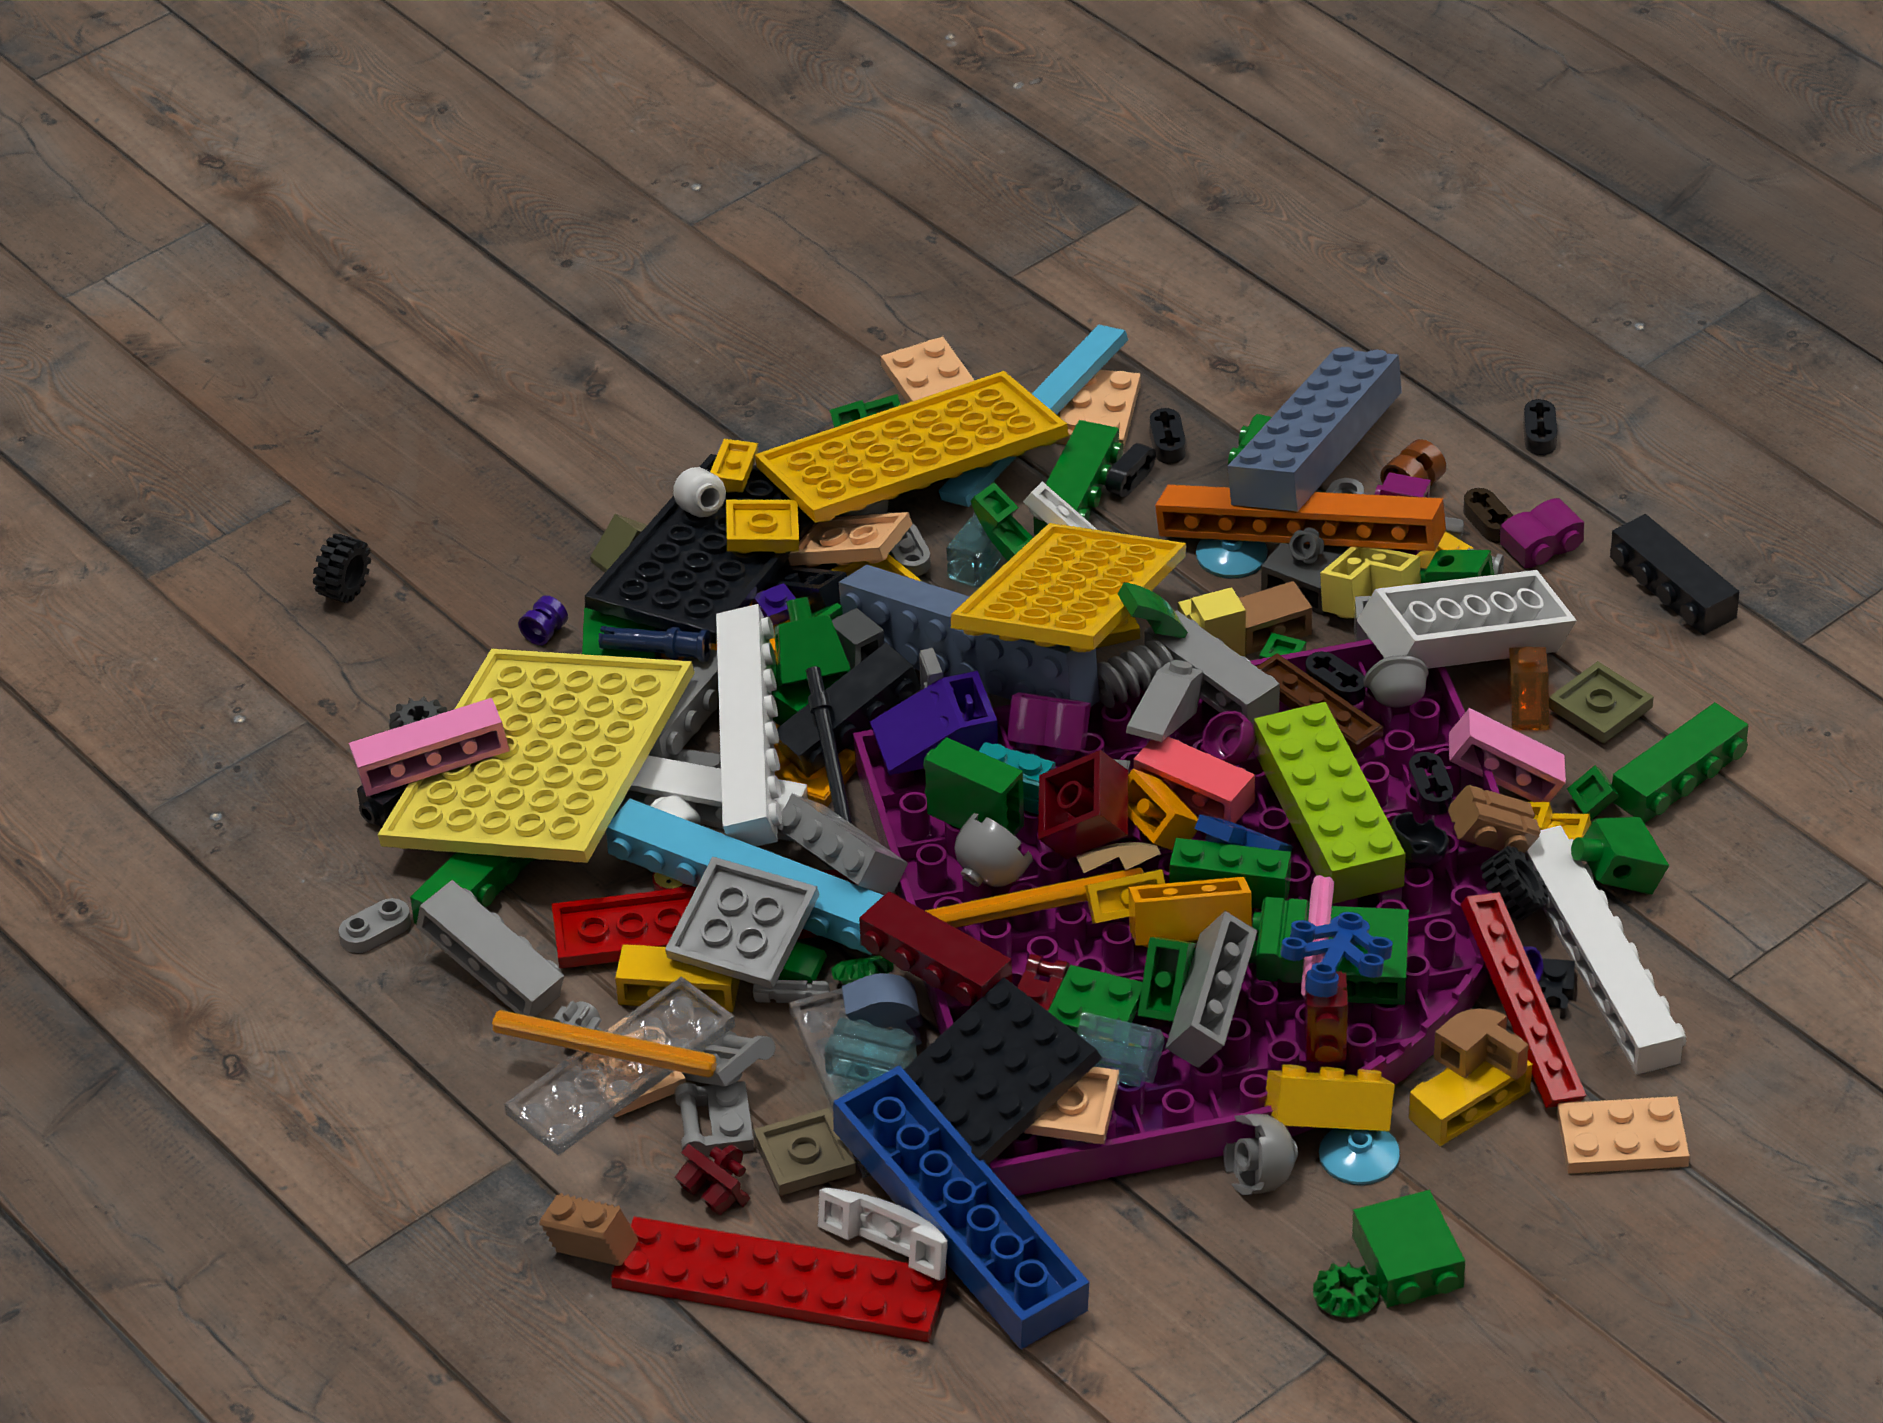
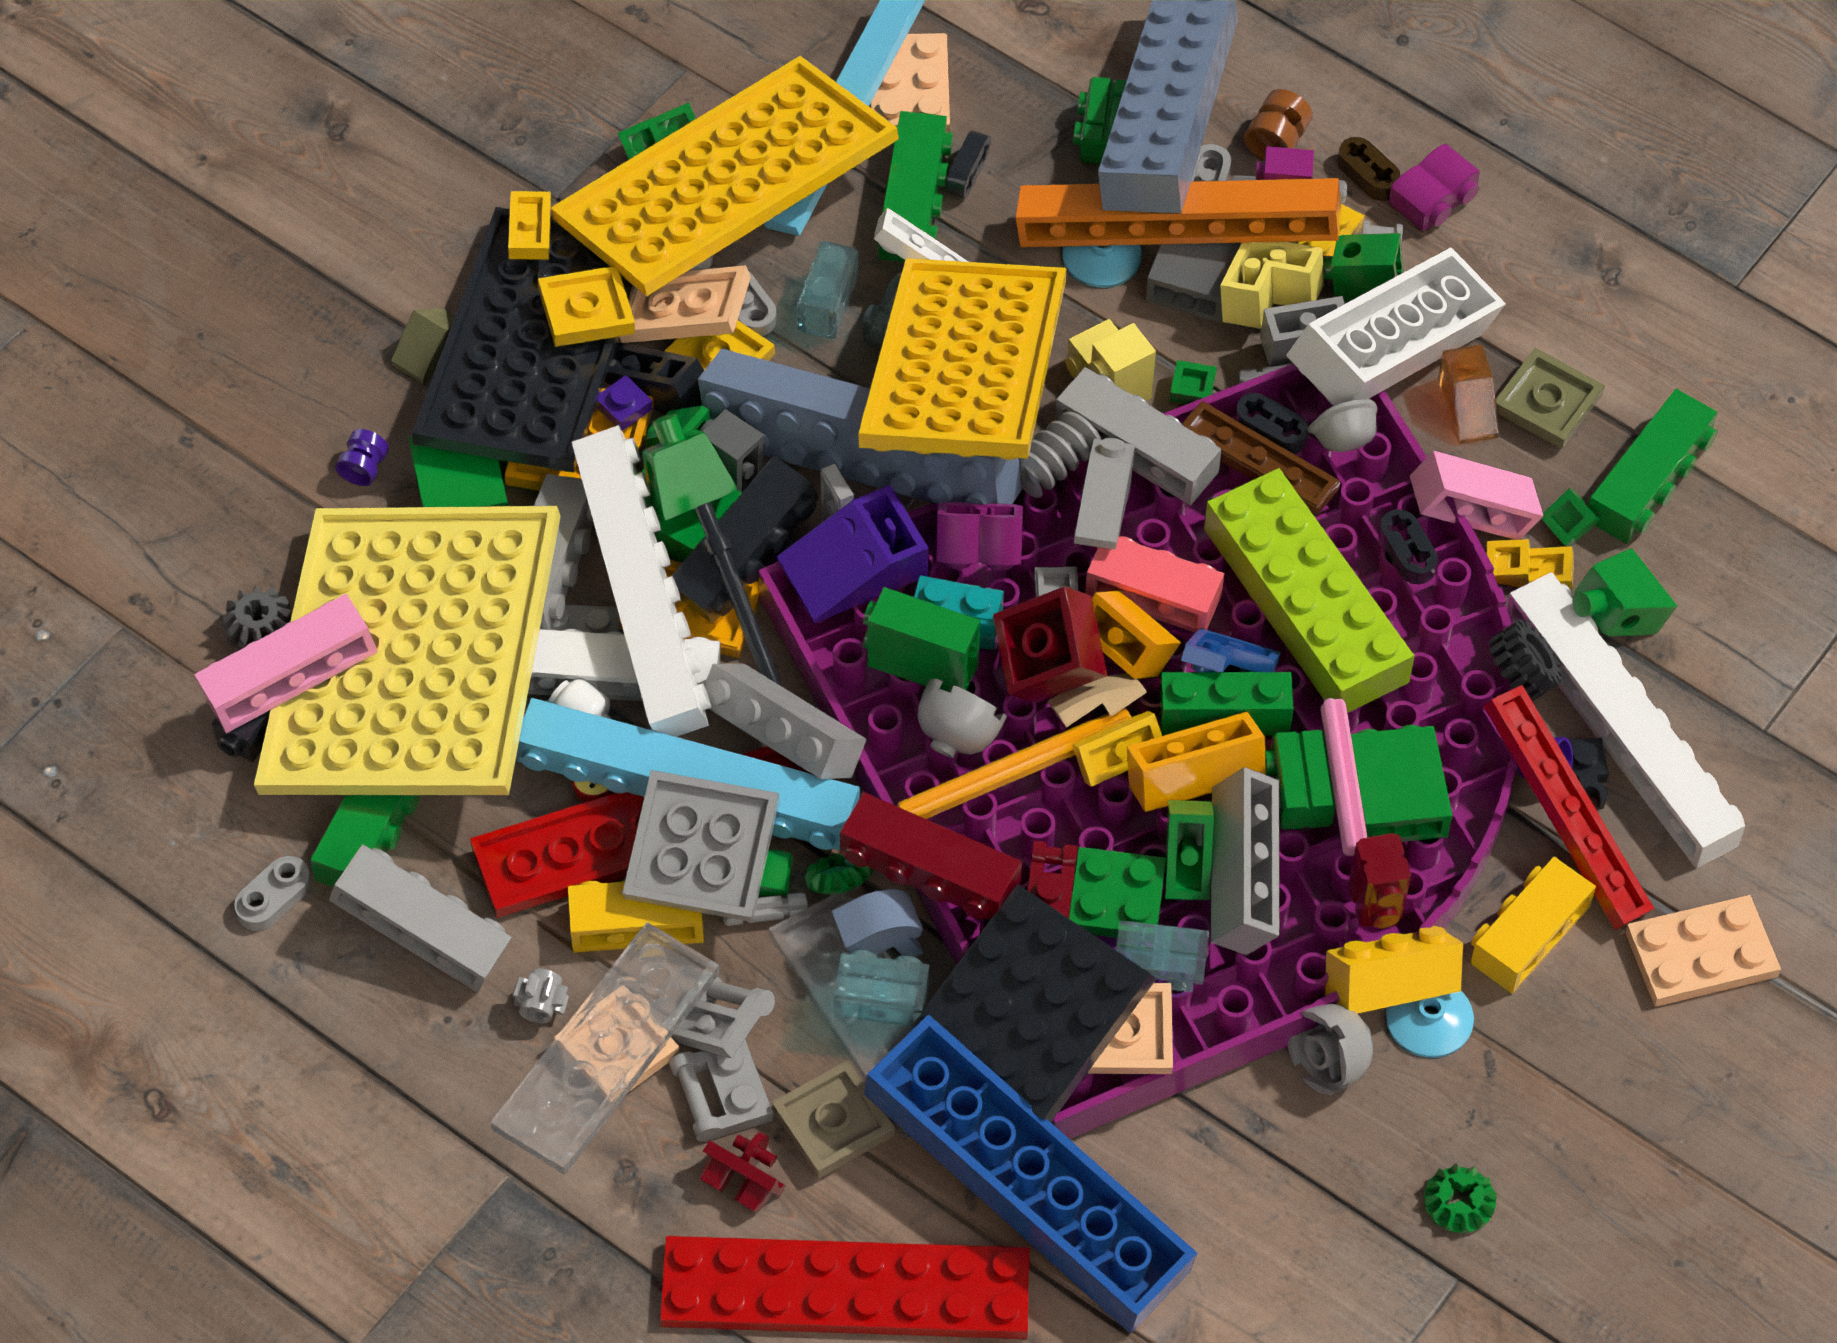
camera: 15 degrees left, 15 degrees up
black tyre [313,534,371,603] -> none
light orange axle [492,1010,717,1078] -> none
medium nougat brick [540,1193,638,1266] -> none
dark blue pin [598,626,712,662] -> none
white head [673,467,726,517] -> none
white slope [818,1188,947,1281] -> none
light nougat plate [881,336,974,403] -> none
green slope [971,483,1034,561] -> none
green slope [1117,582,1188,638] -> none
black beam [1149,408,1185,464] -> none
magenta hair [1200,711,1256,766] -> none
medium nougat brick [1239,581,1312,655] -> none
blue plant [1281,912,1393,997] -> none
dark grey plate [1289,527,1324,563] -> none
green brick [1352,1190,1466,1308] -> none
black hair [1391,812,1449,866] -> none
medium nougat brick [1434,1009,1528,1080] -> none
medium nougat brick [1448,785,1541,854] -> none
black beam [1523,399,1557,455] -> none
black brick [1610,514,1740,636] -> none

